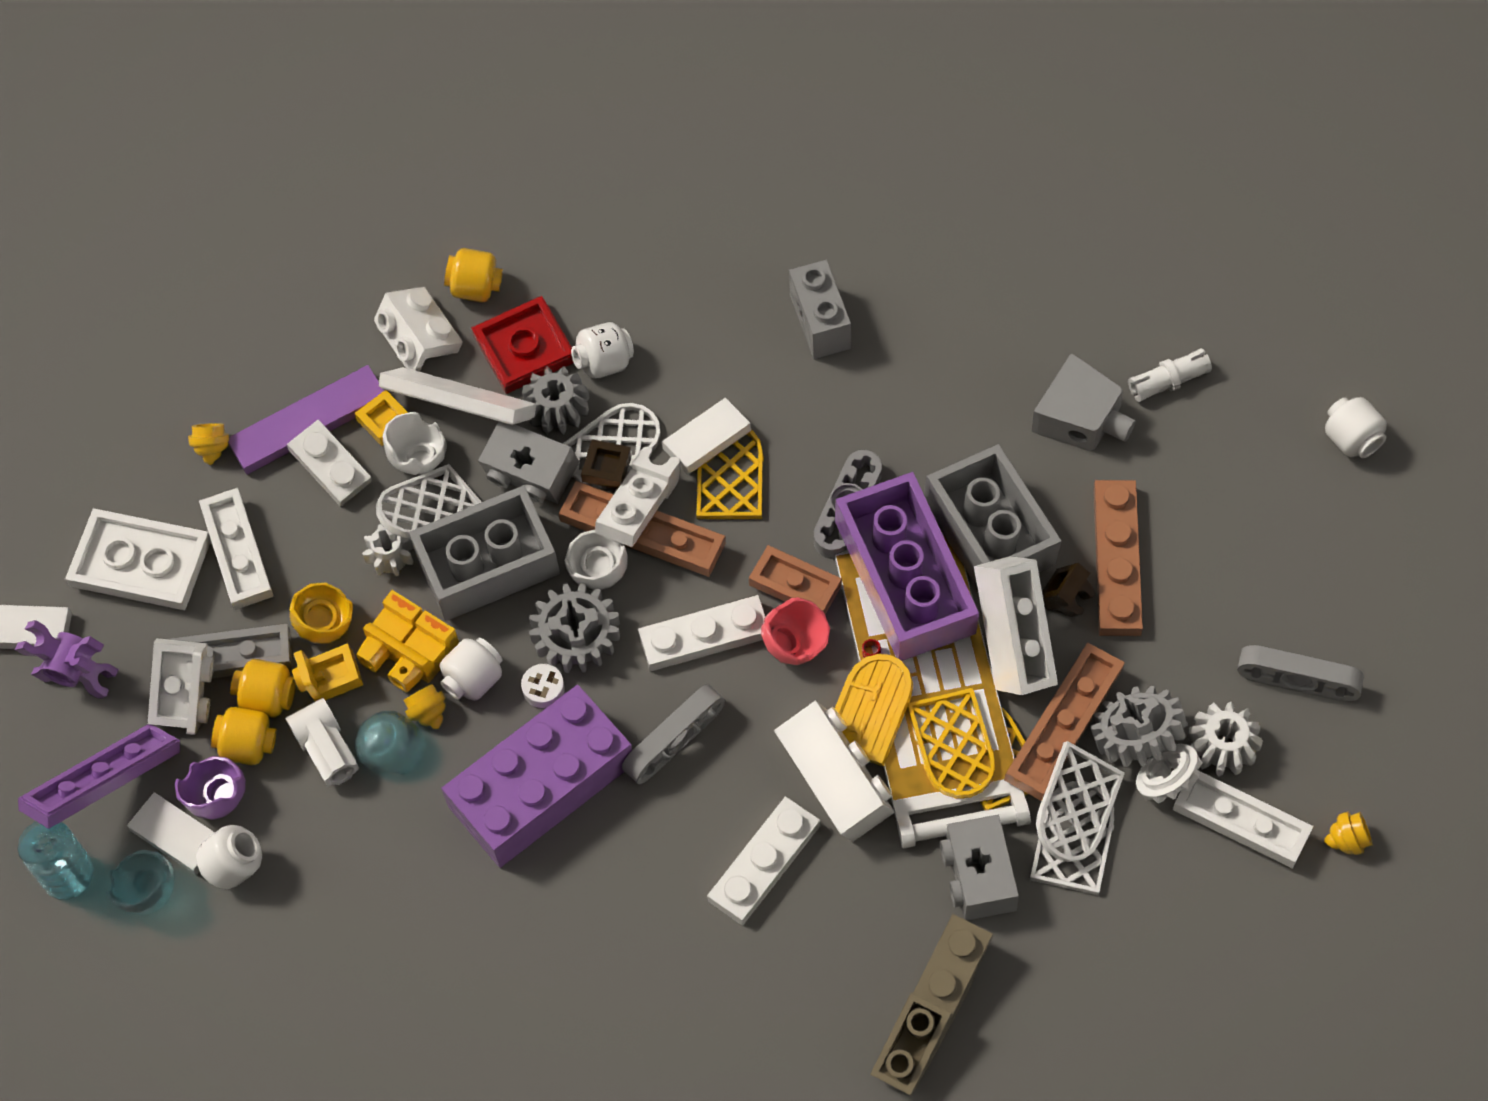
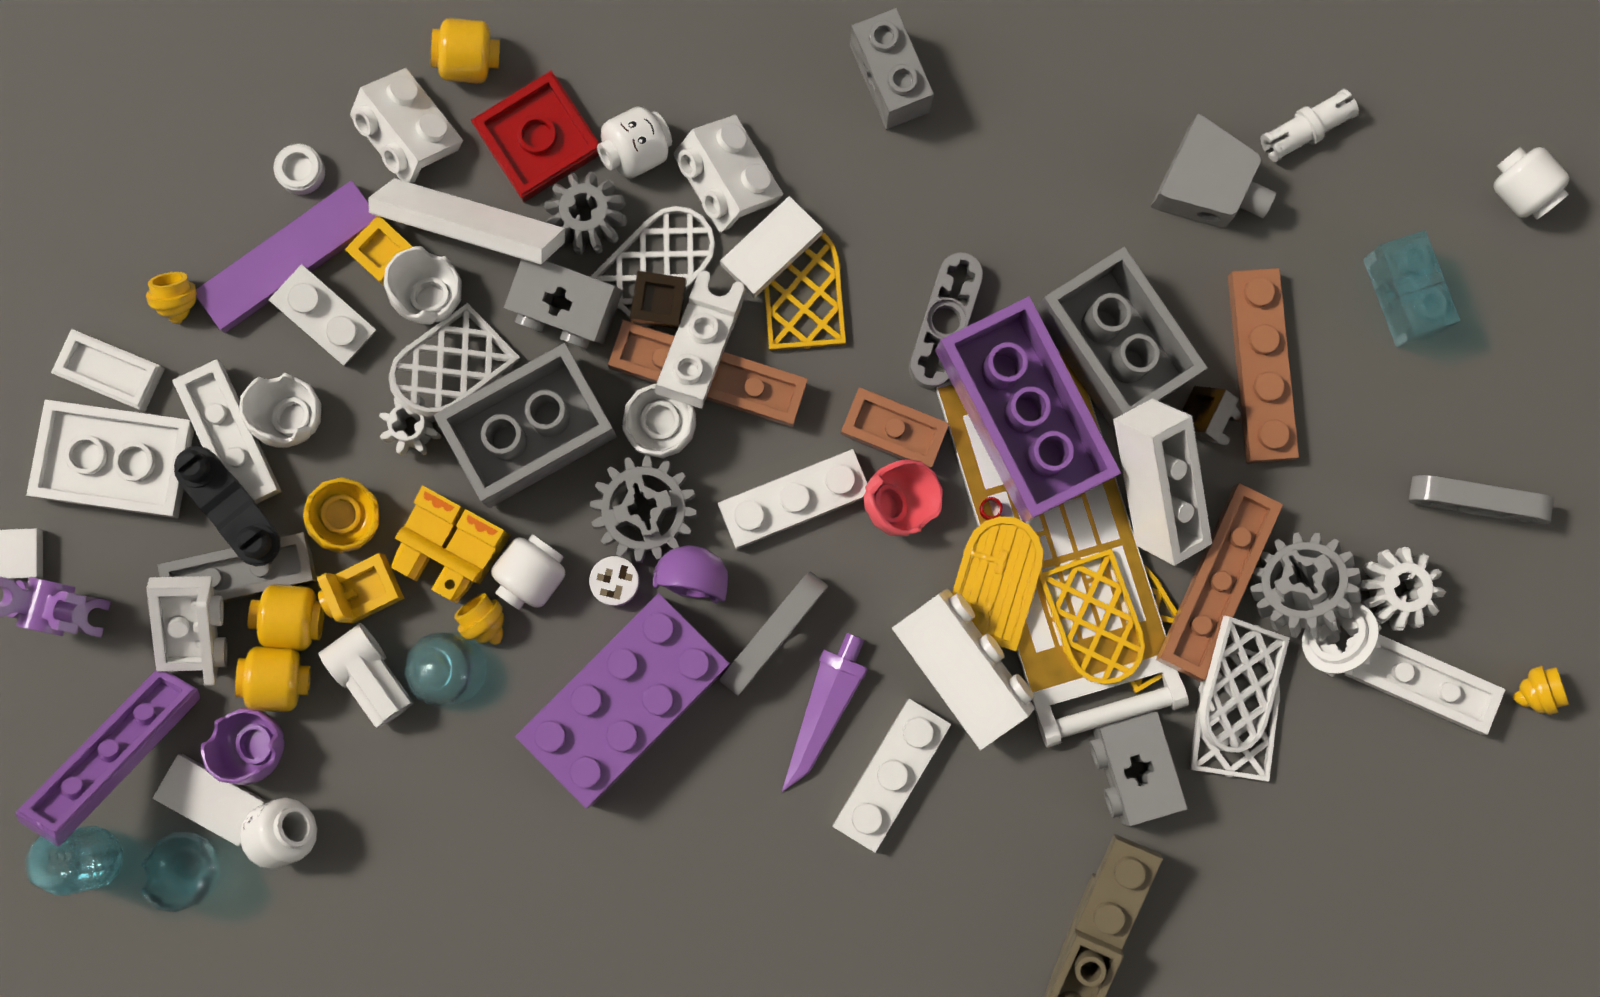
camera: 15 degrees left, 20 degrees up
none -> white tile [51,329,165,412]
none -> black piece [174,446,281,566]
none -> white hair [239,373,322,448]
none -> white tile [273,144,325,195]
none -> medium lavender hair [653,545,728,603]
none -> white bracket [674,114,784,232]
none -> medium lavender bar [782,633,868,792]
none -> clear light blue brick [1363,230,1461,347]

